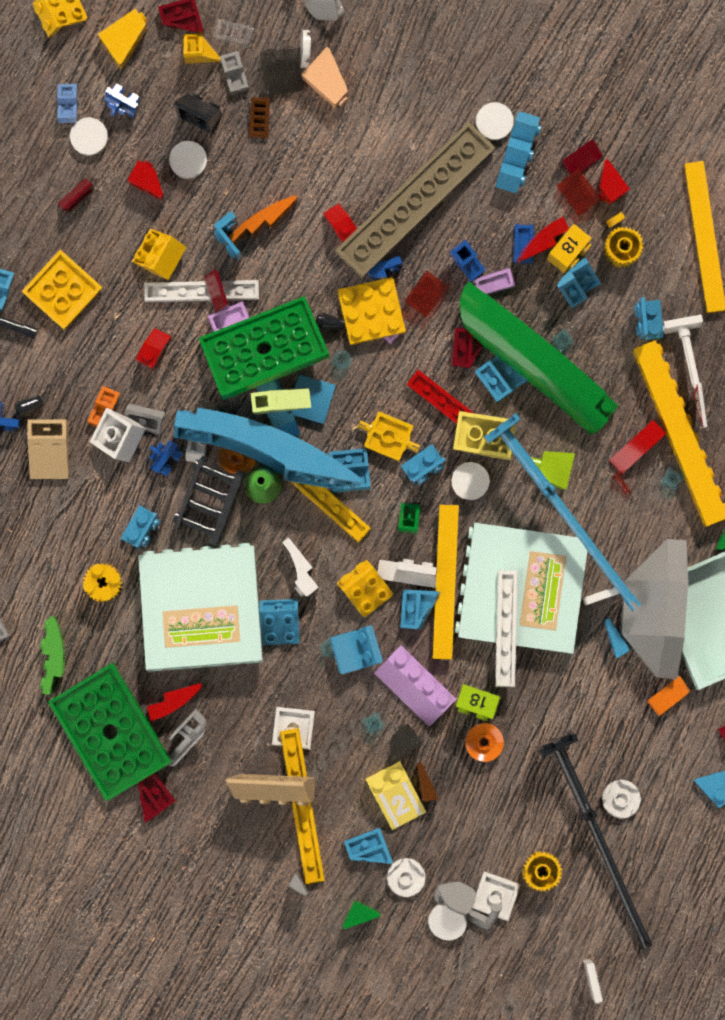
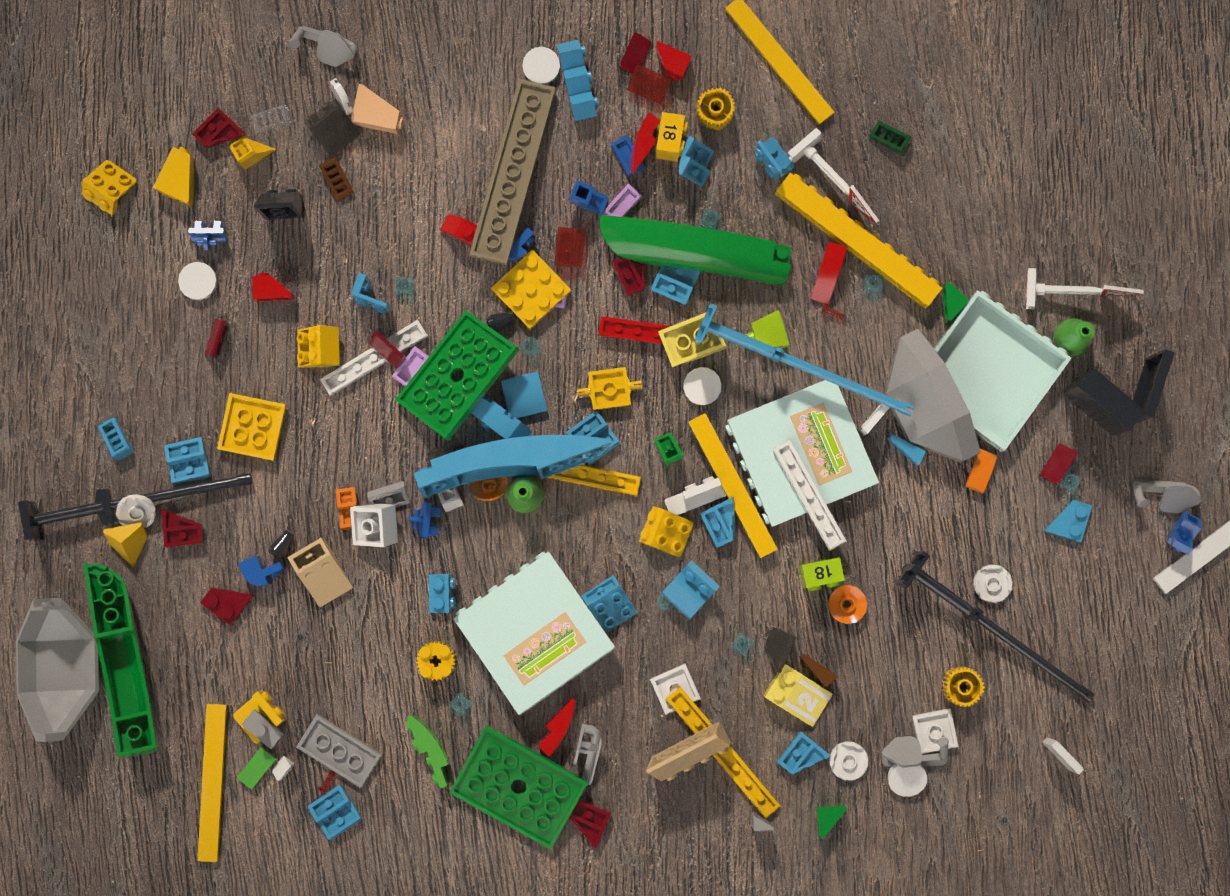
camera: 30 degrees left, 0 degrees up
medium blue slope [57,84,77,123] -> none
red slope [136,328,172,371] -> none
white tile [169,141,207,179] -> none
black fence [173,456,246,546] -> none
light grey slope [220,51,249,95] -> none
orange slope [228,195,298,245] -> none
yellowish green slope [251,389,311,415] -> none
white slope [283,537,319,597] -> none
lavender slope [374,646,456,727] -> none
dark azure bracket [401,444,446,485] -> none
yellow tile [606,212,625,228] -> none
none -> clear light blue plate [395,276,414,296]
none -> clear light blue plate [449,693,472,716]

